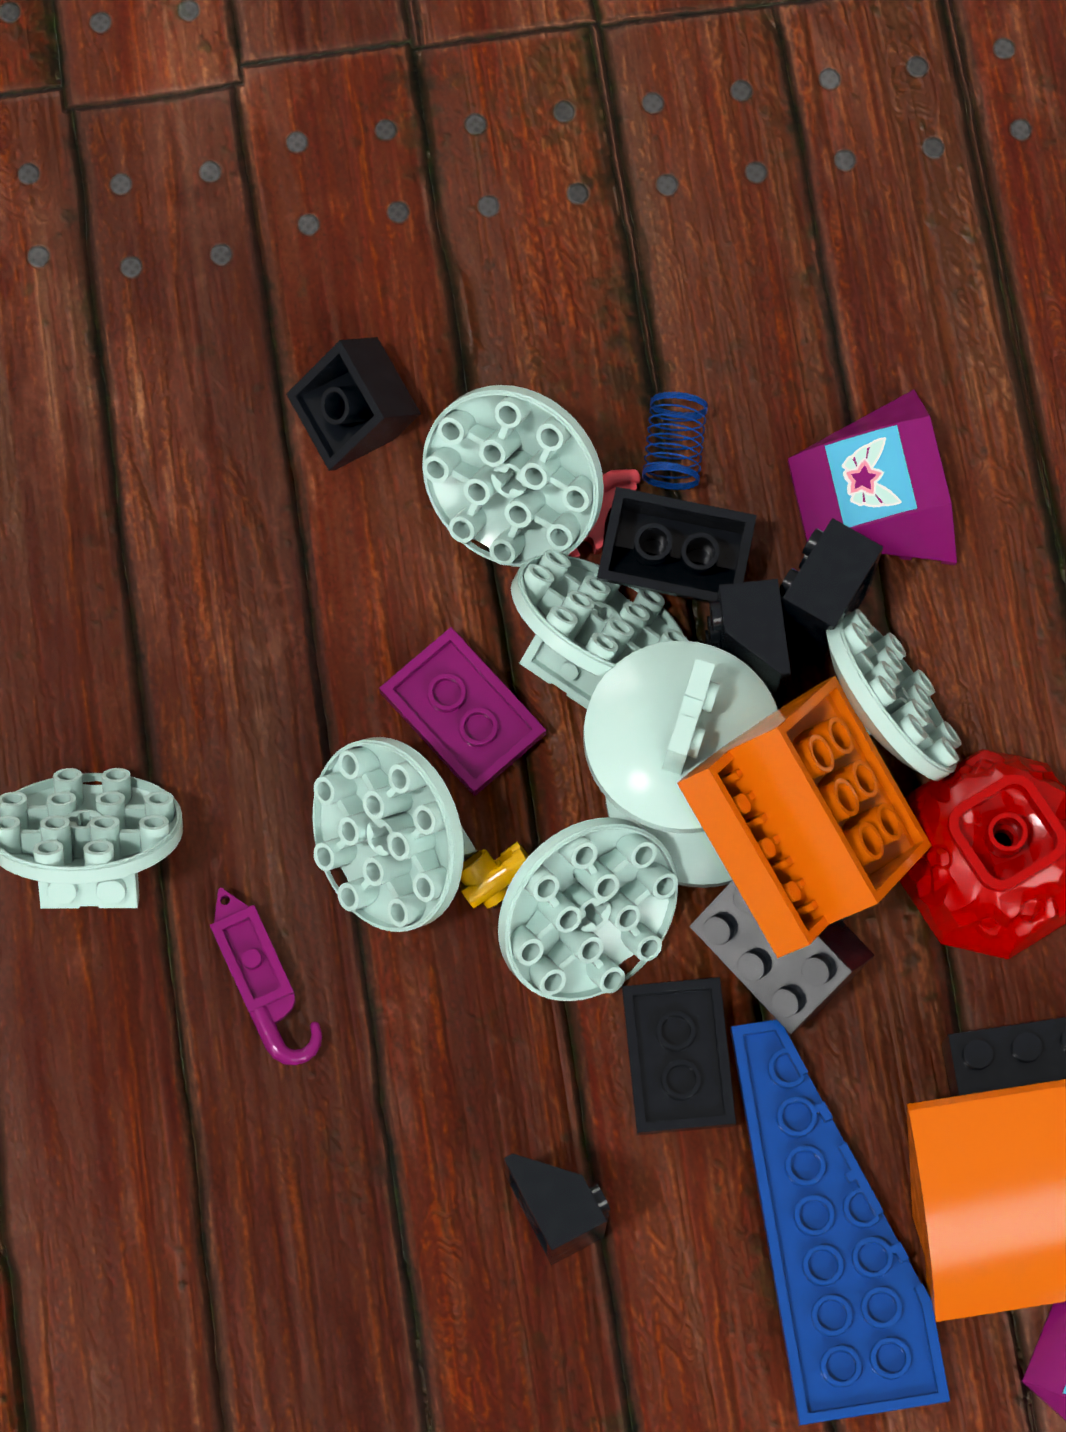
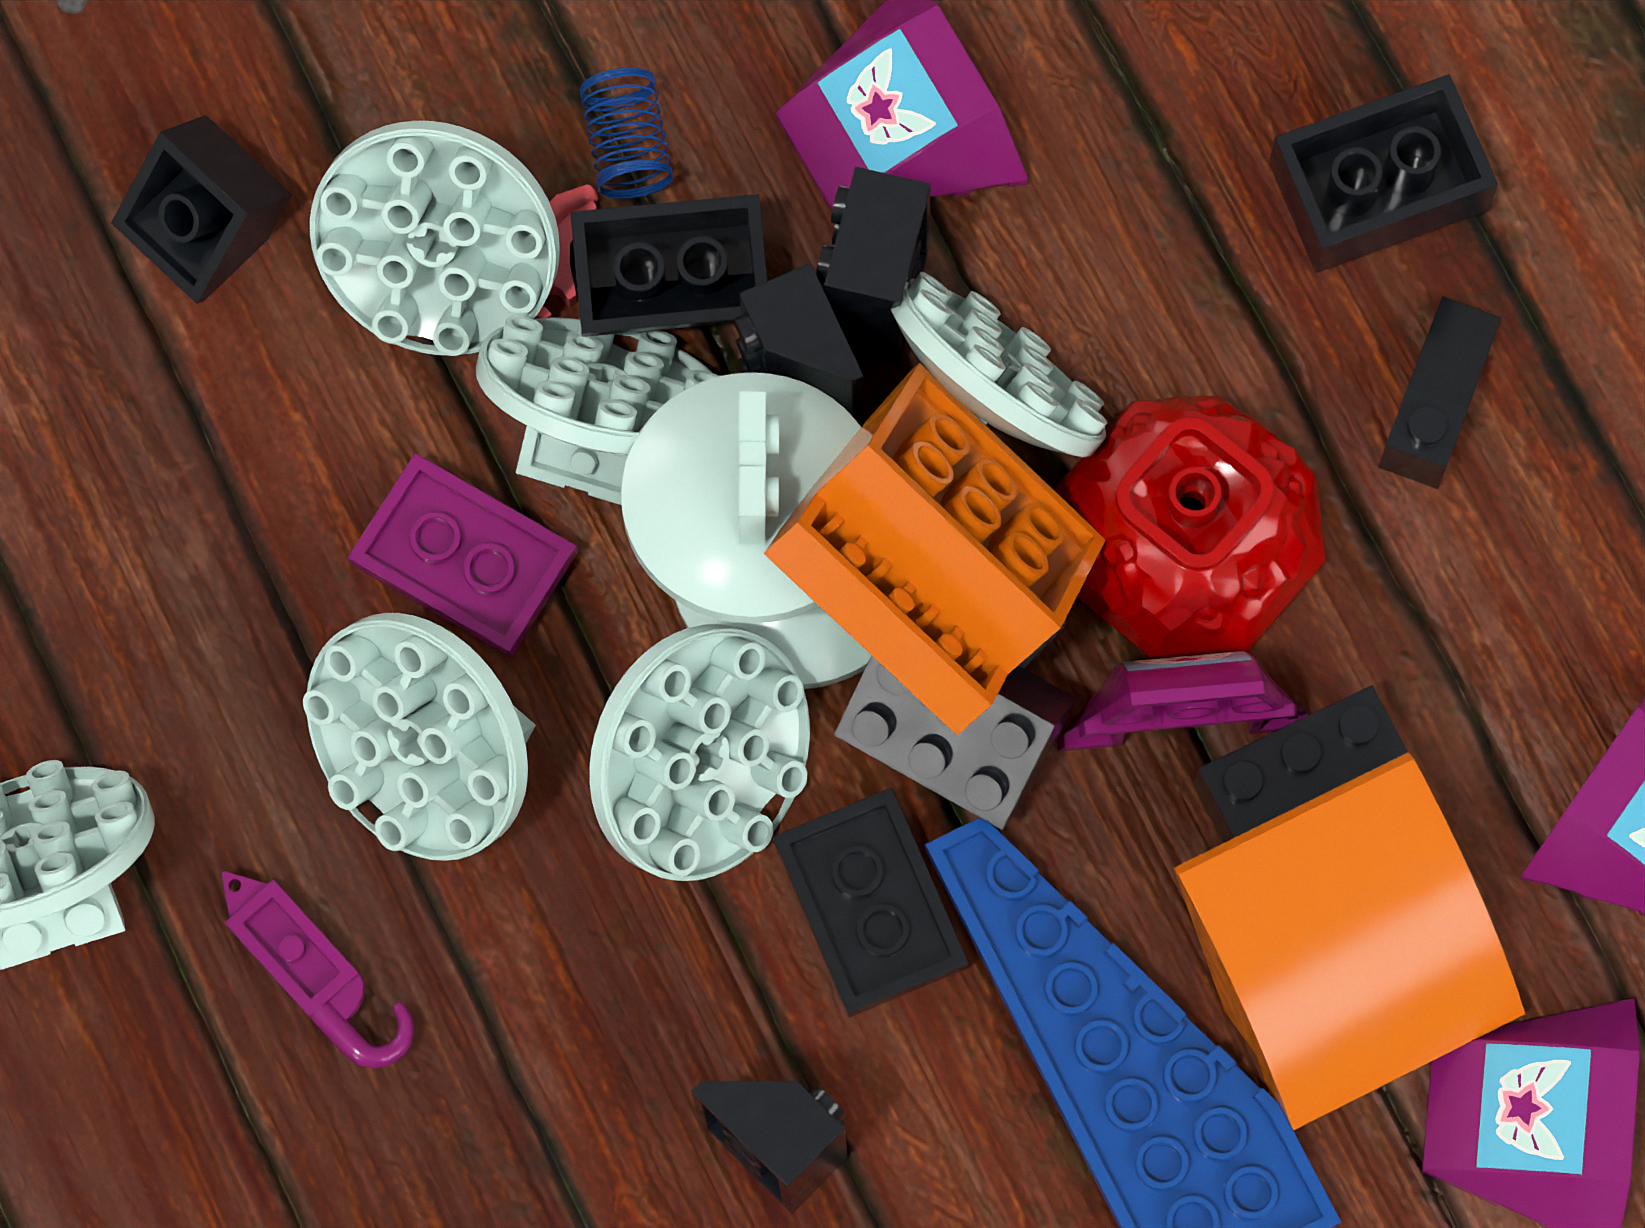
camera: 15 degrees left, 0 degrees up
yellow plate [460,841,529,909] -> none
none -> magenta wedge [1057,651,1310,752]

